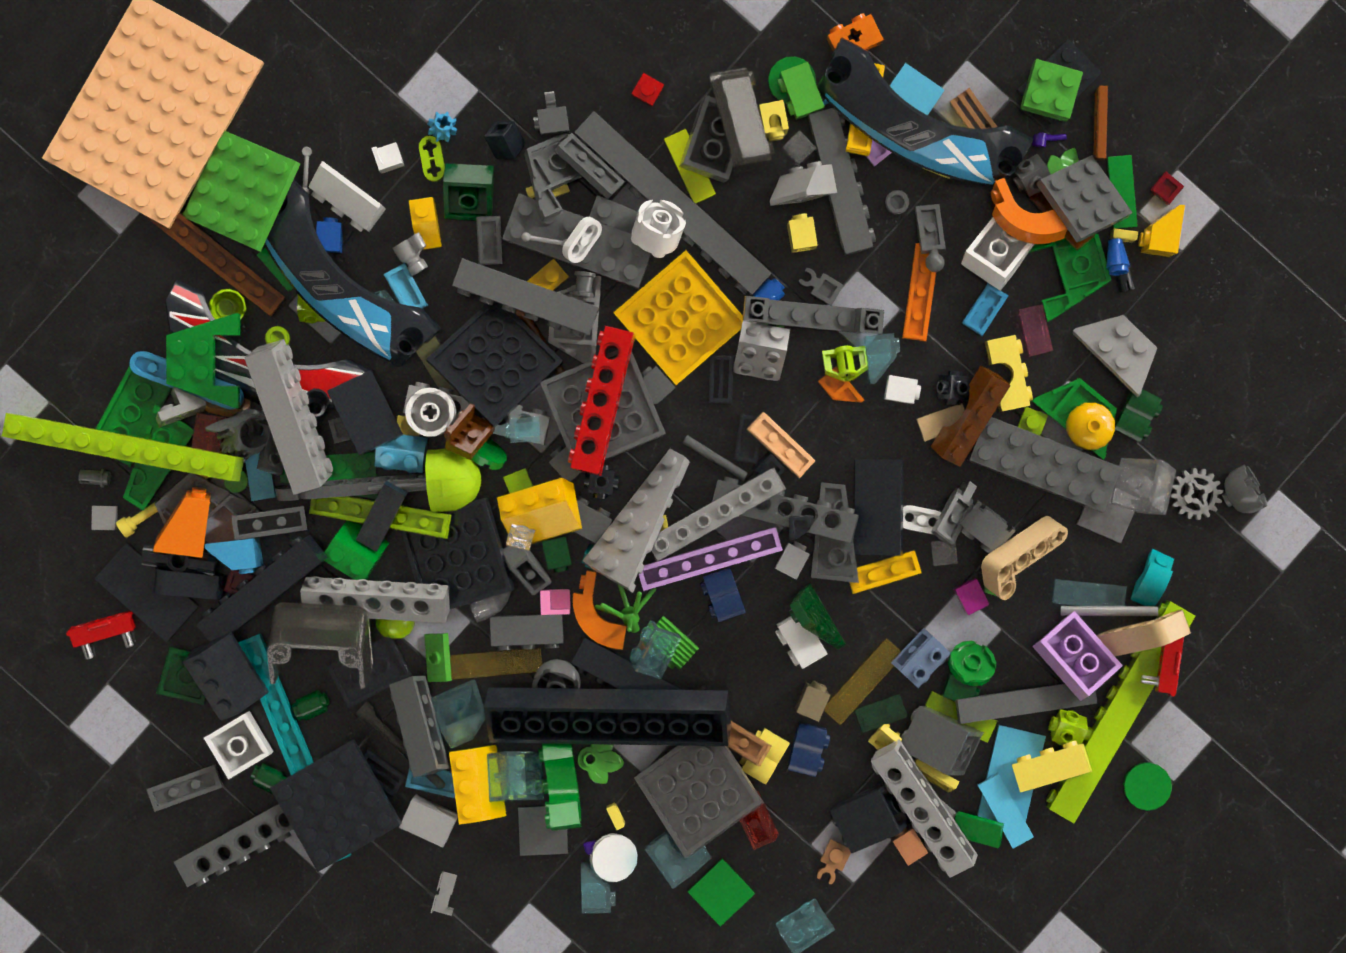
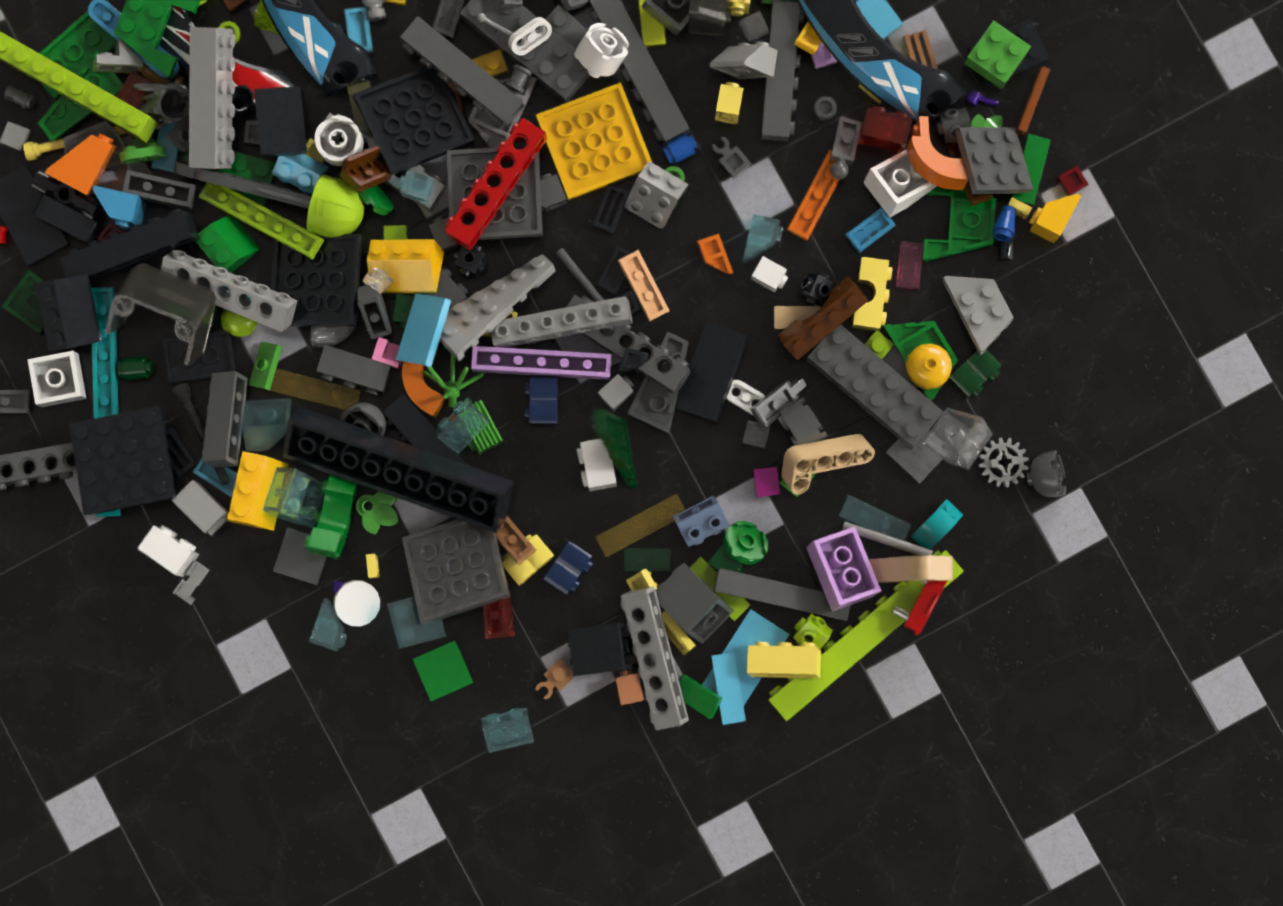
camera: 20 degrees right, 5 degrees down
dark green brick [250,763,287,794] -> none
black tile [356,481,407,552] -> none
dark grey slope [743,296,884,334] -> none
dark tan brick [795,680,830,722] -> none
lime piece [822,346,868,381] -> none
yellow tile [849,550,921,594] -> none
green tile [1123,762,1172,811] -> none
none -> bright green plate [119,143,166,164]
none -> white brick [138,525,199,577]
none -> medium azure tile [396,293,451,367]
none -> clear red brick [858,106,912,153]

